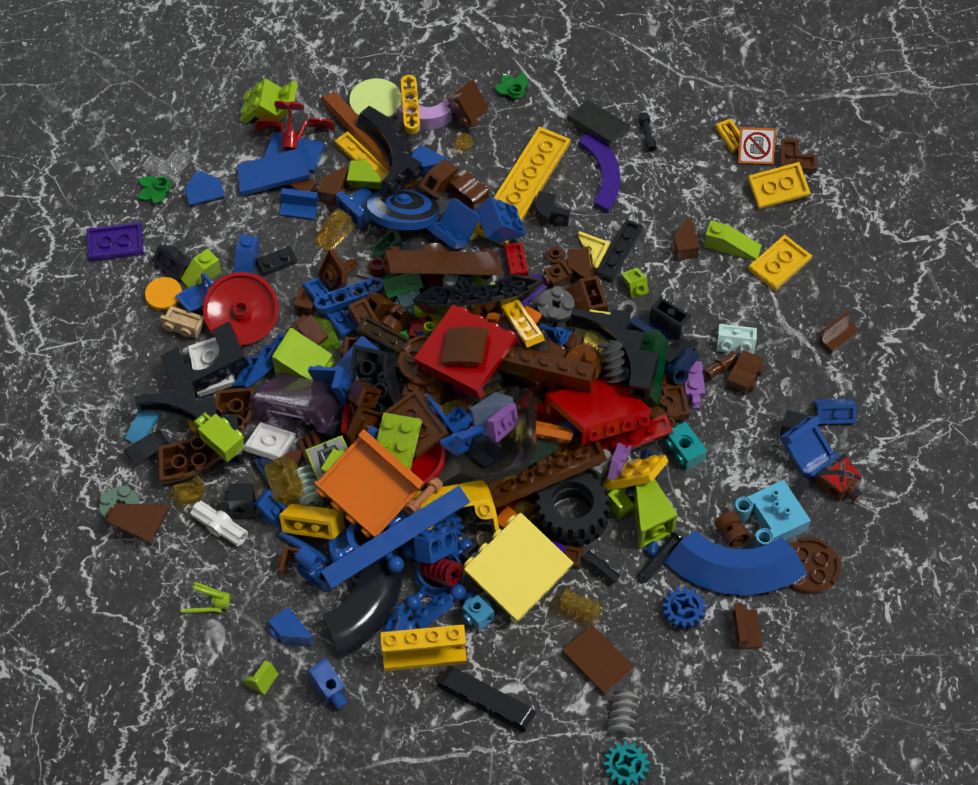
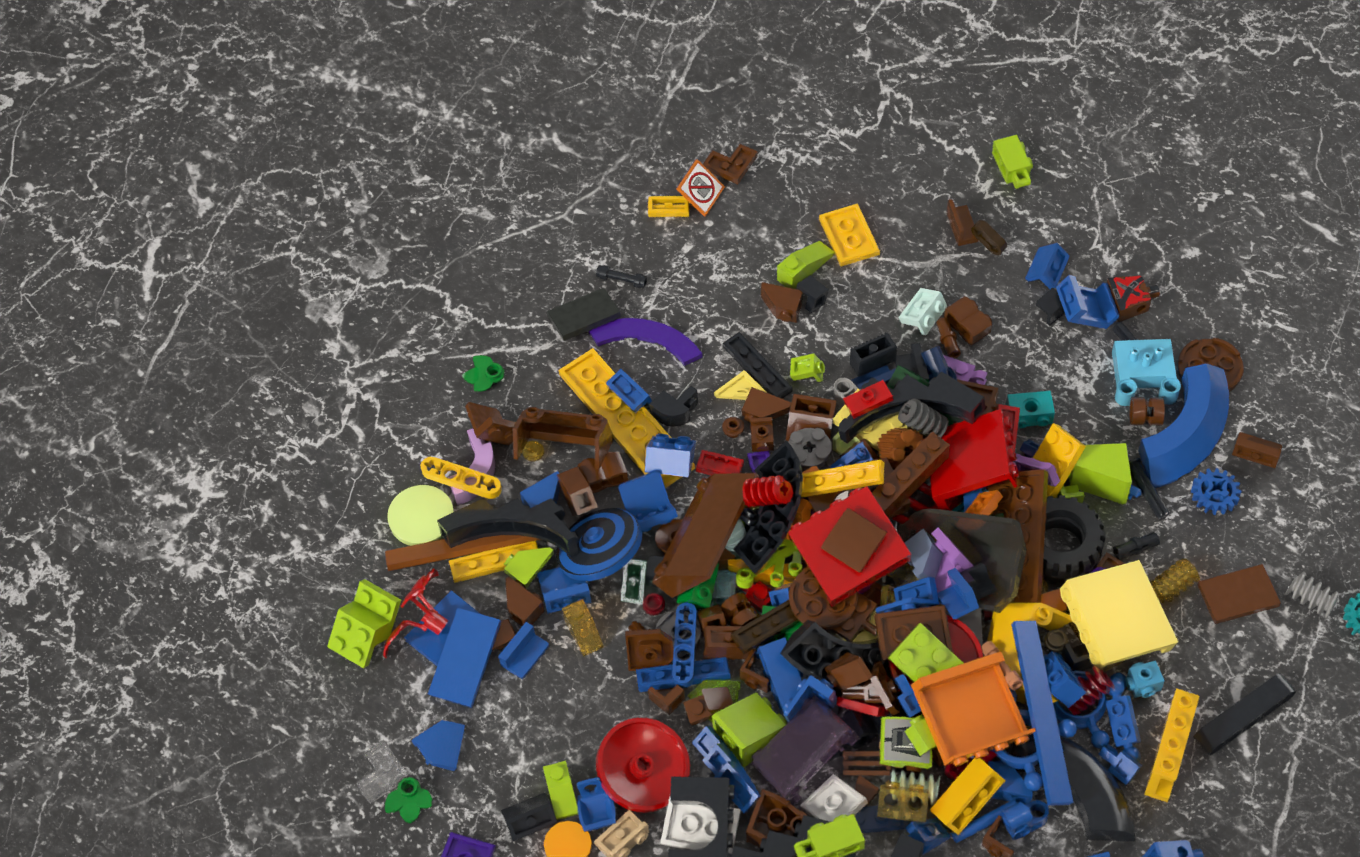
camera: 60 degrees left, 0 degrees up
blue slope [233,234,261,274] -> none
black plate [256,246,298,276] -> none
yellow tile [747,162,811,210] -> none
none -> reddish brown windscreen [513,407,613,469]
none -> blue panel [606,369,652,413]
none -> red piece [743,475,793,507]
none -> black panel [797,275,829,313]
none -> red plate [843,380,893,419]
none -> dark brown beam [971,220,1007,256]
none -> lime brick [992,135,1033,189]

